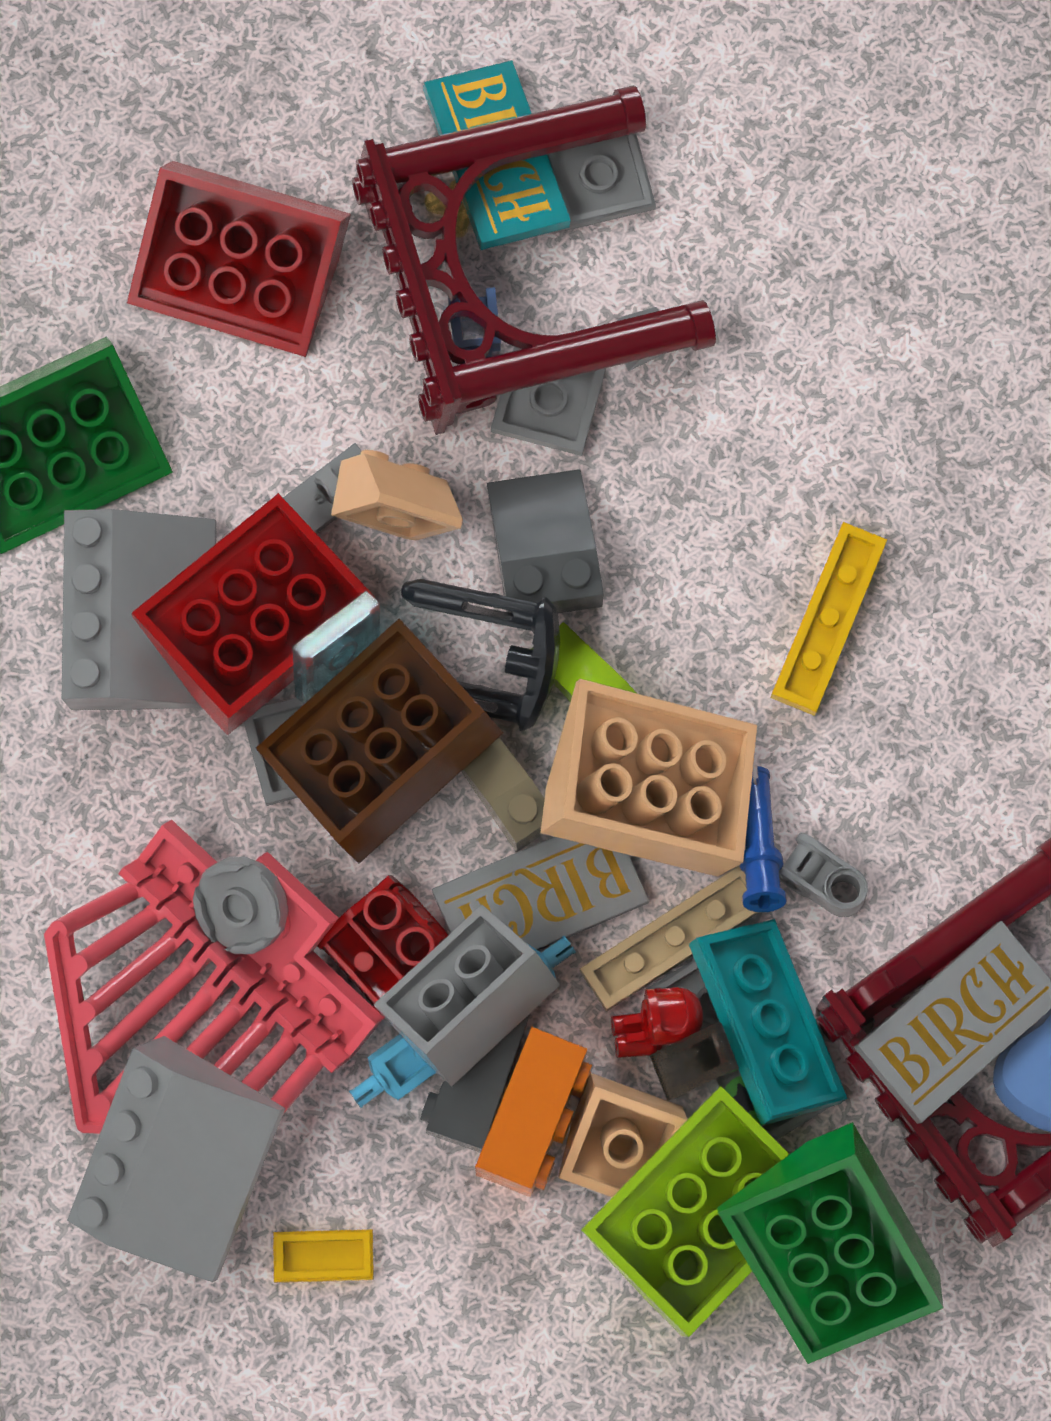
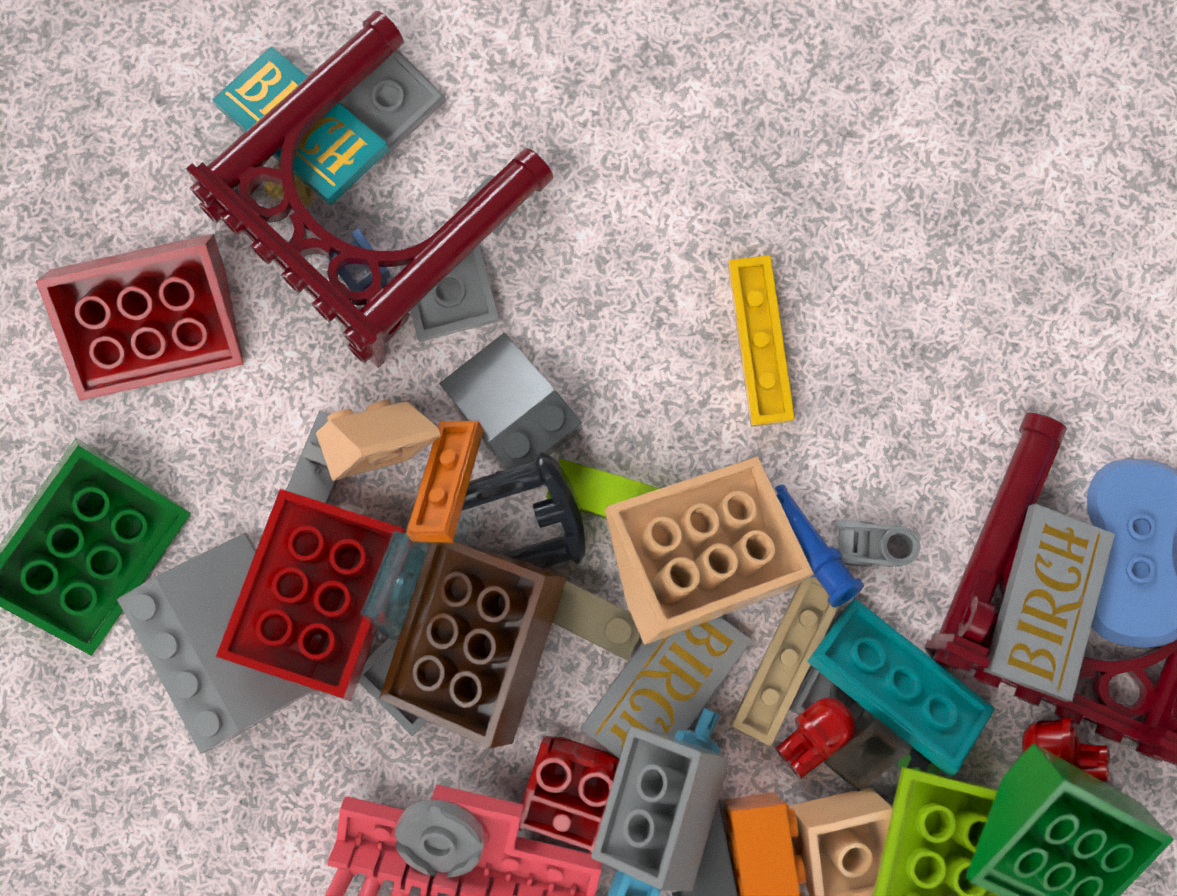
camera: 25 degrees left, 5 degrees up
none -> orange tile [406,421,484,543]
none -> red piece [1022,717,1110,782]

